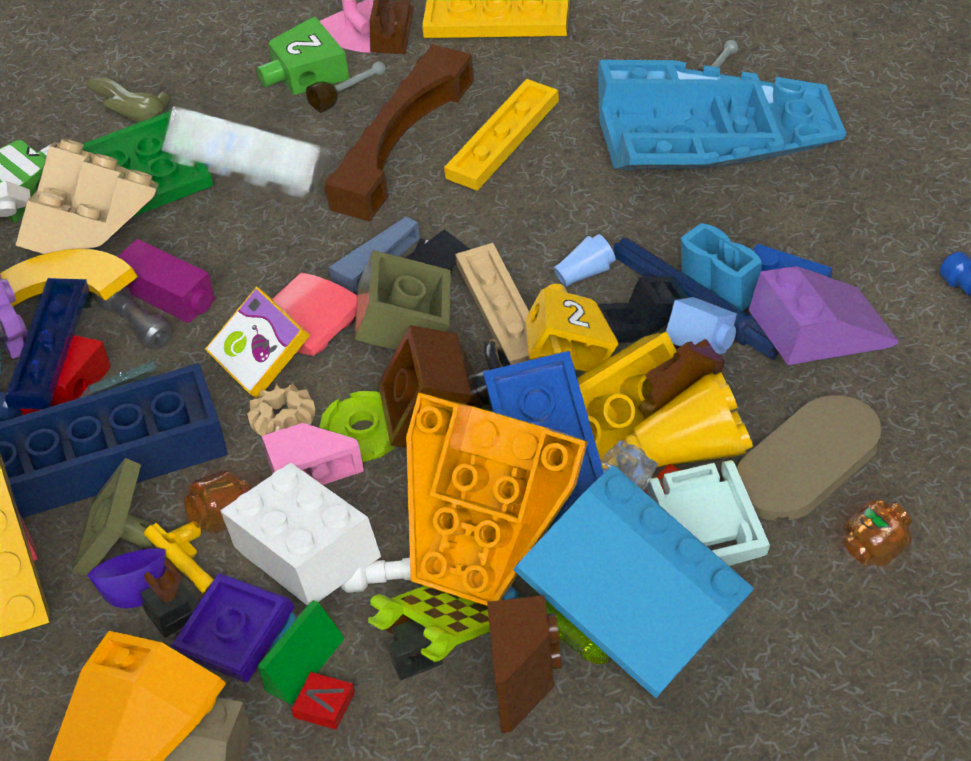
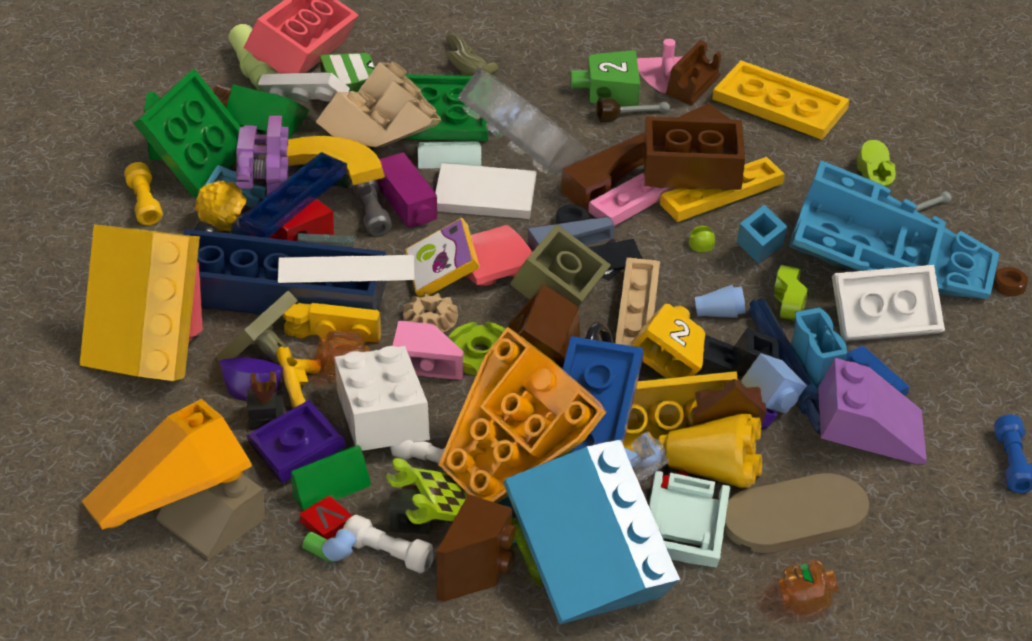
camera: 20 degrees right, 5 degrees down
none -> white sticker [278,255,415,283]
none -> yellow hinge [282,303,381,343]
none -> light blue arm [302,529,357,562]
none -> white piece [343,515,435,573]
none -> light aqua slope [417,141,481,169]
none -> white tile [435,163,536,219]
none -> black tile [556,204,589,224]
none -> bright pink plate [588,172,677,226]
none -> reddish brown brick [643,116,745,190]
none -> lime hinge [688,225,715,252]
none -> dark azure brick [736,205,787,263]
none -> lime piece [774,264,808,322]
none -> white tile [832,265,945,342]
none -> lime piece [857,140,896,188]
none -> reddish brown tile [993,267,1028,296]

